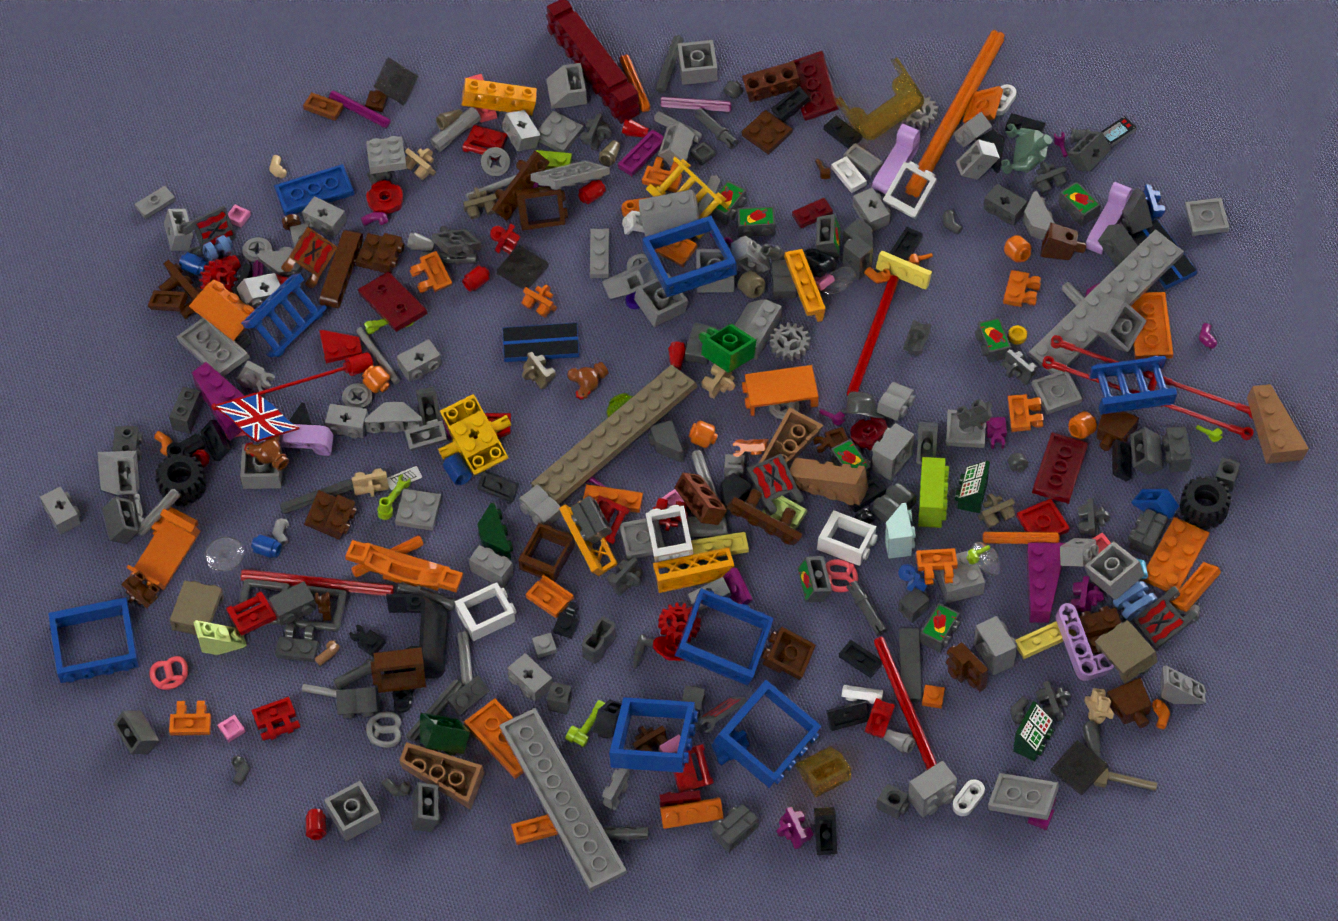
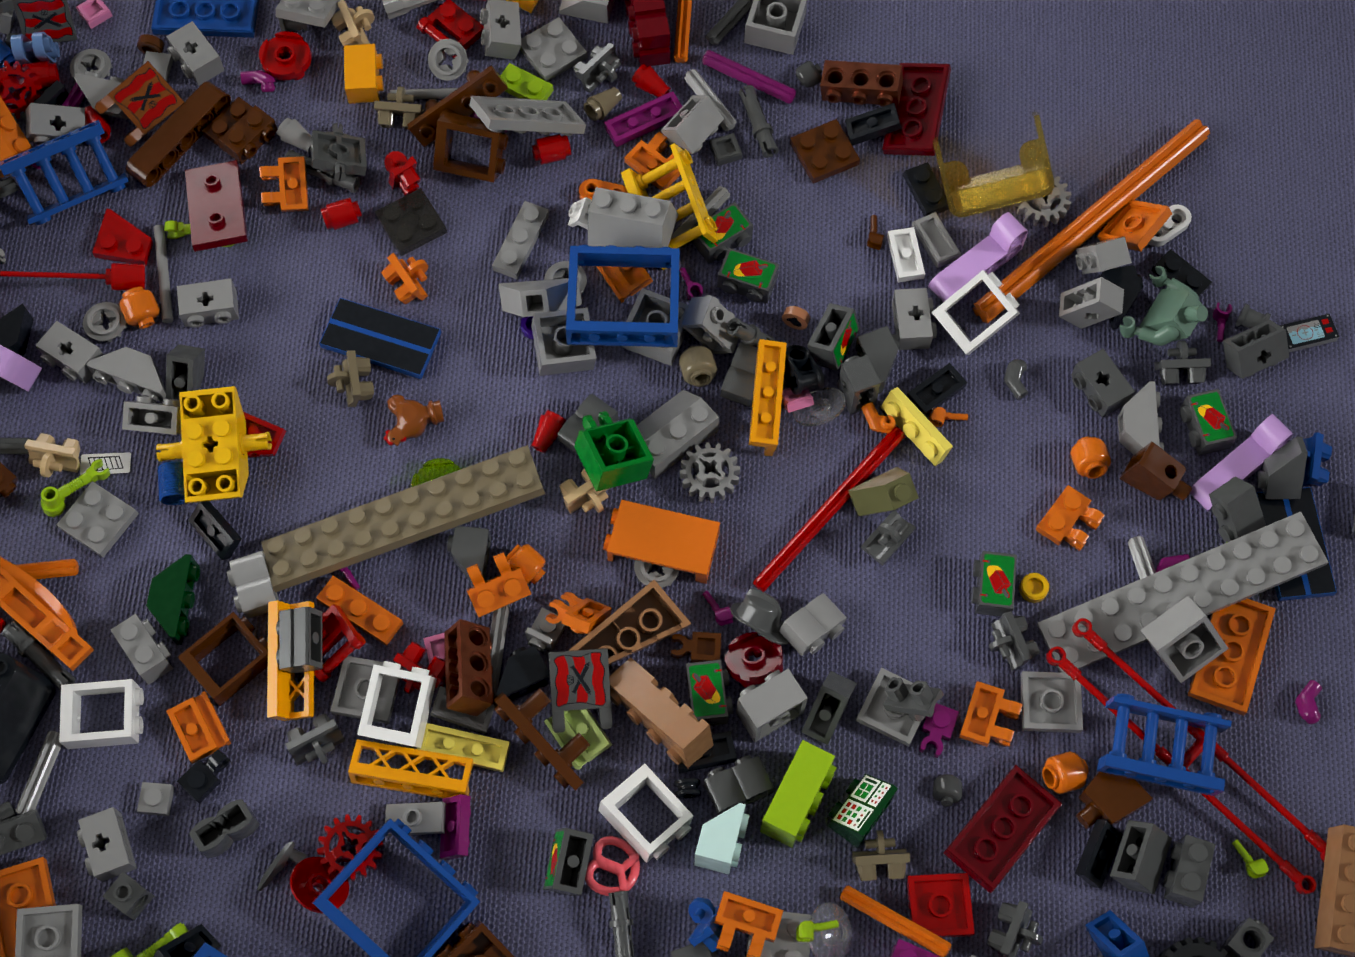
camera: 20 degrees right, 10 degrees up
dark red plate [792,198,833,229] -> none
none -> light orange piece [344,44,384,104]
none -> orange plate [467,552,531,618]
none -> nougat tile [782,306,810,330]
none -> olive slope [848,467,919,516]

